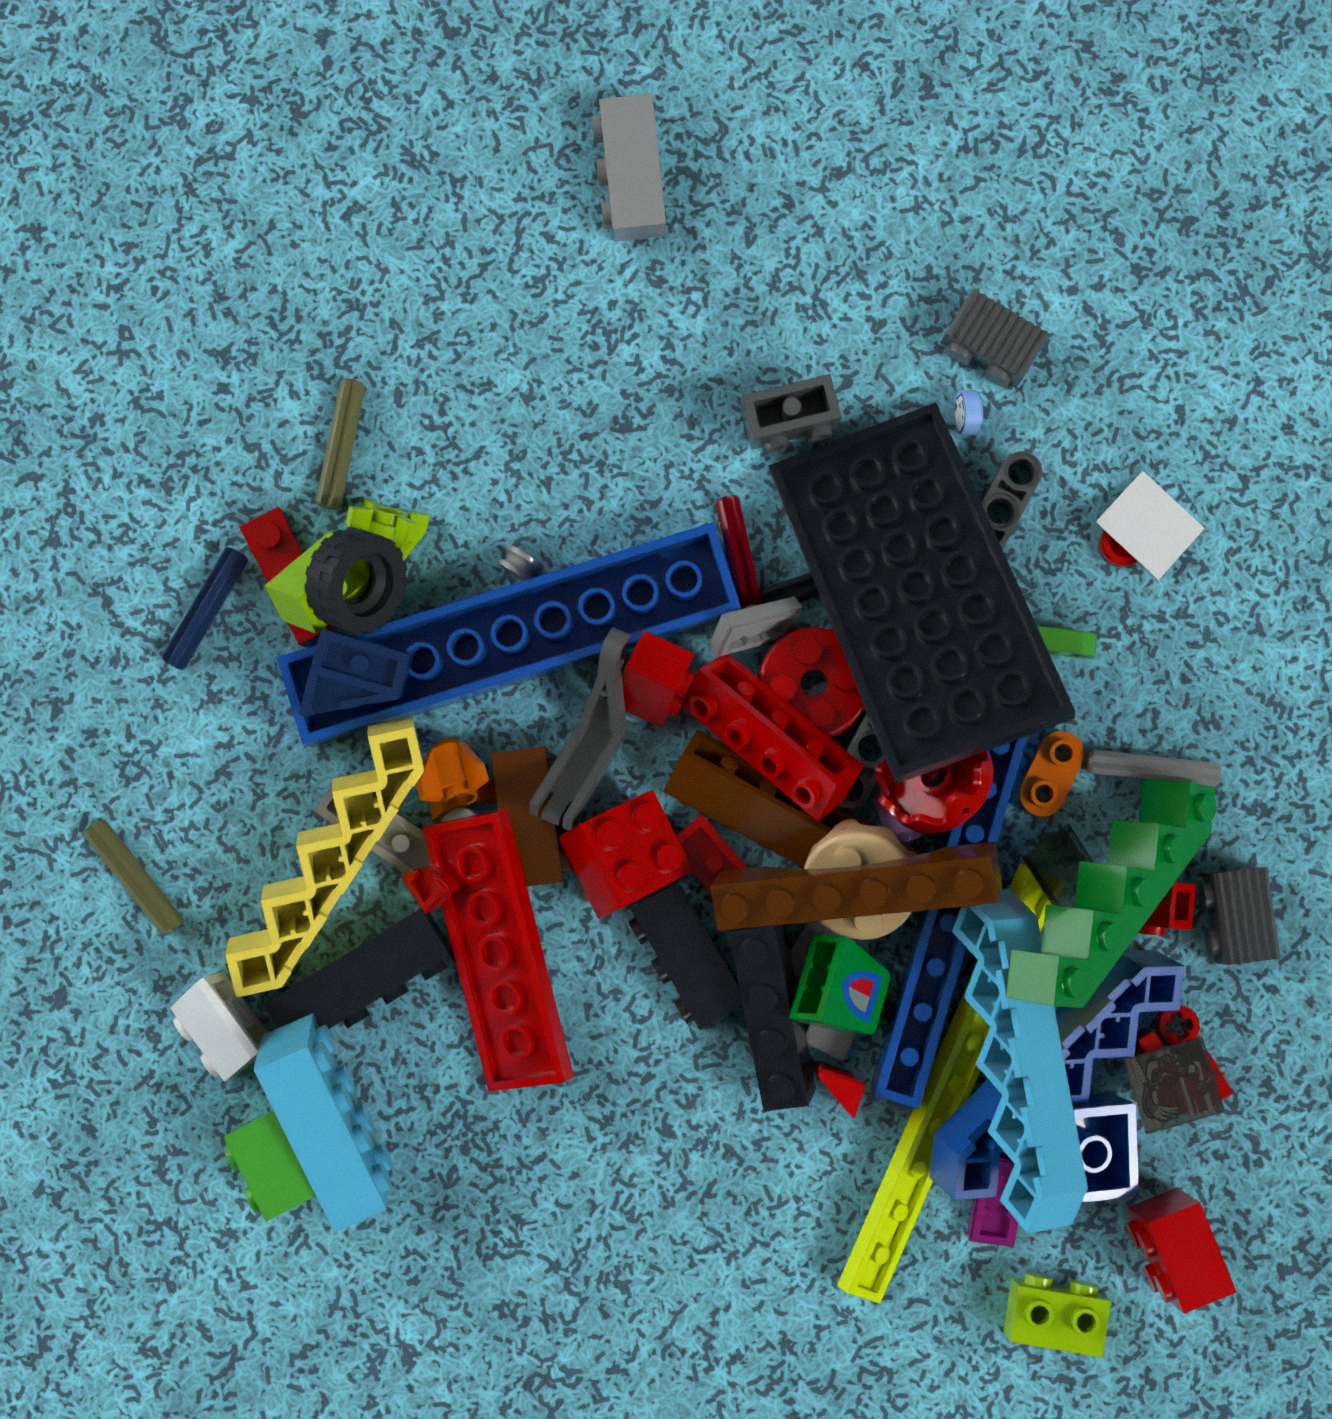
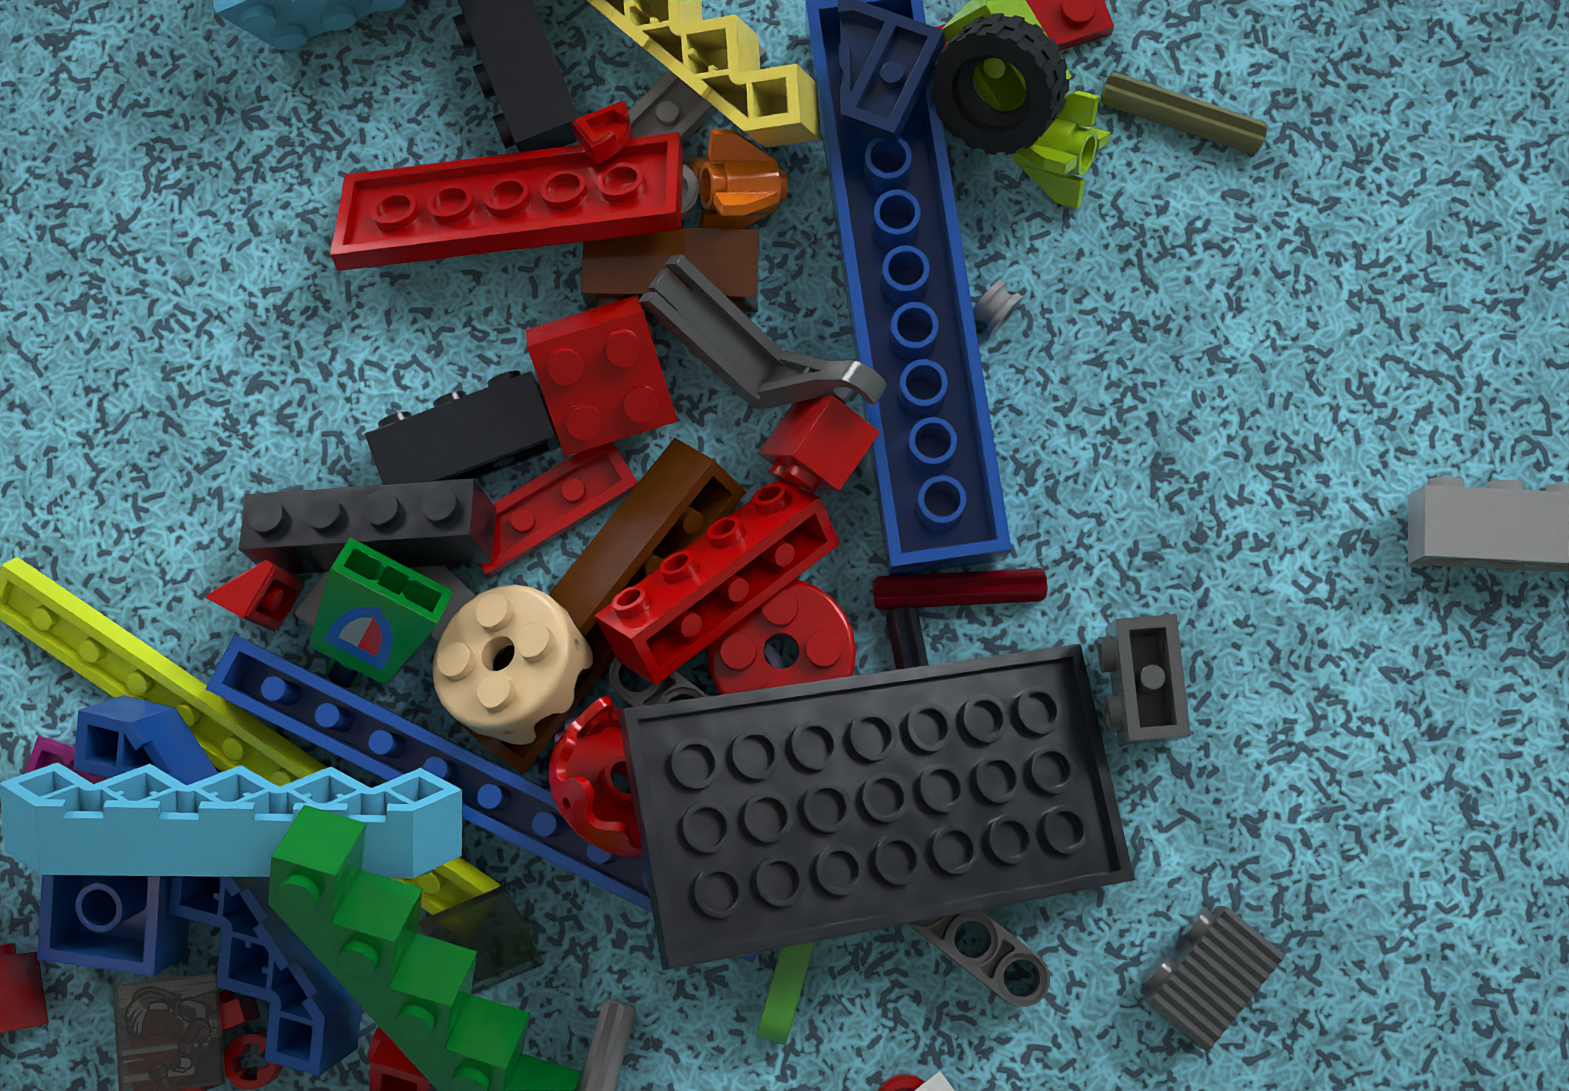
camera: 100 degrees right, 5 degrees down
light grey plate [708,596,803,657] -> none
reddish brown arch [710,842,1002,931] -> none
light blue tile [955,390,983,435] -> none
orange plate [1017,731,1084,817] -> none

